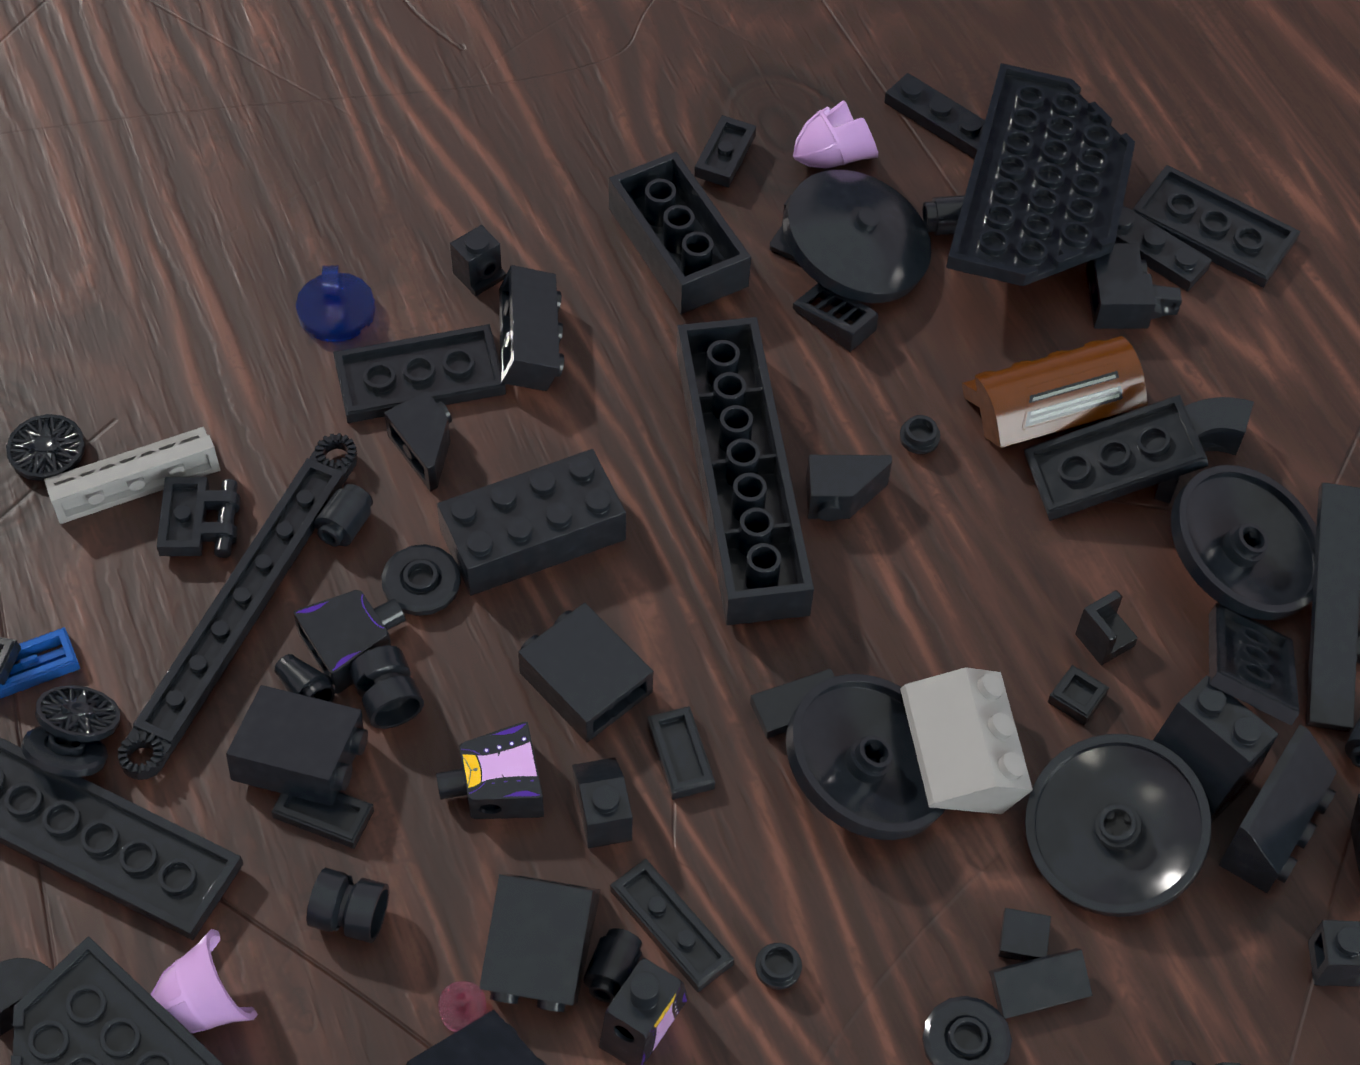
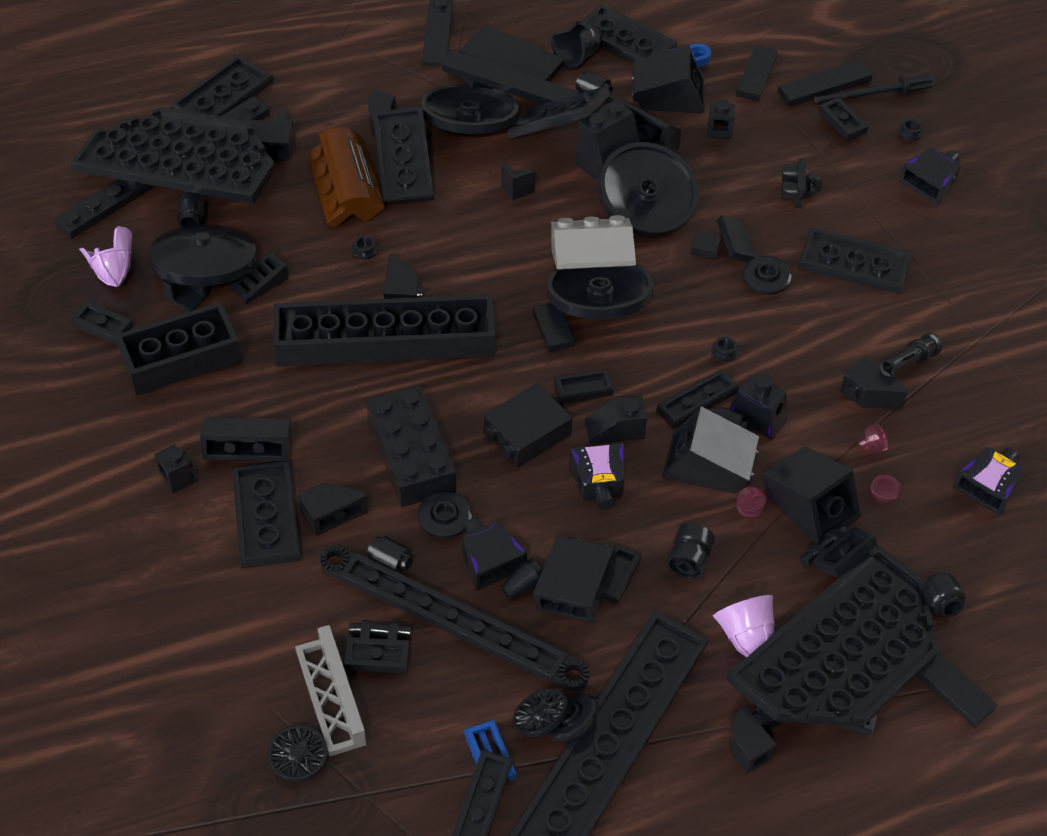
camera: 85 degrees left, 5 degrees down
clear blue tile [296,265,376,342] -> none
black wheel [349,645,424,729] -> none
black tile [1048,665,1109,725] -> none

